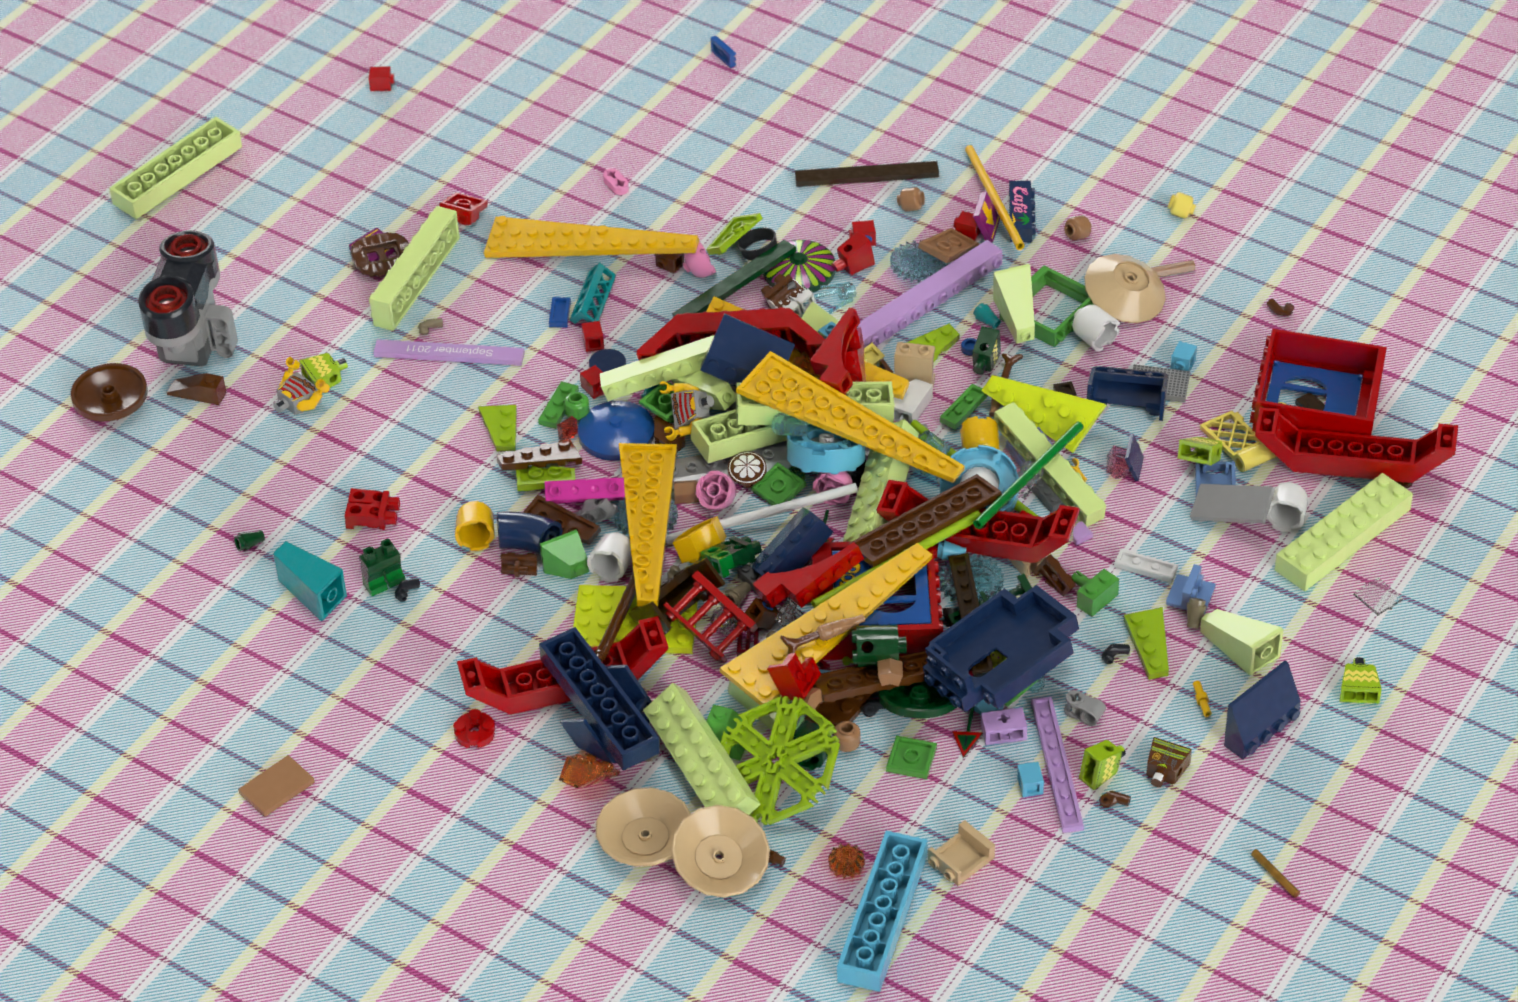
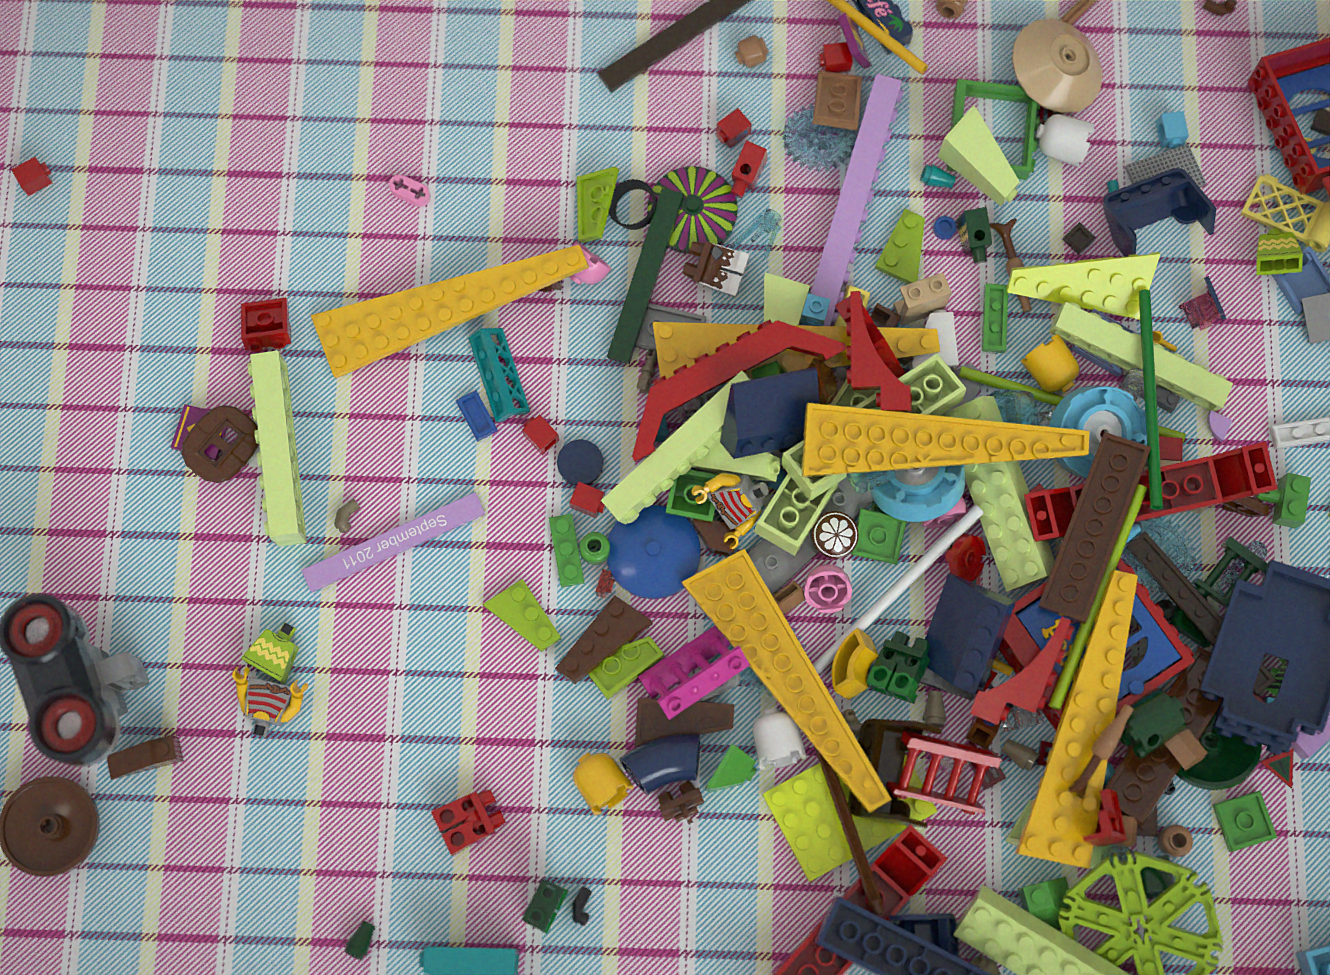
camera: 35 degrees left, 30 degrees up
none -> red plate [945,533,986,581]

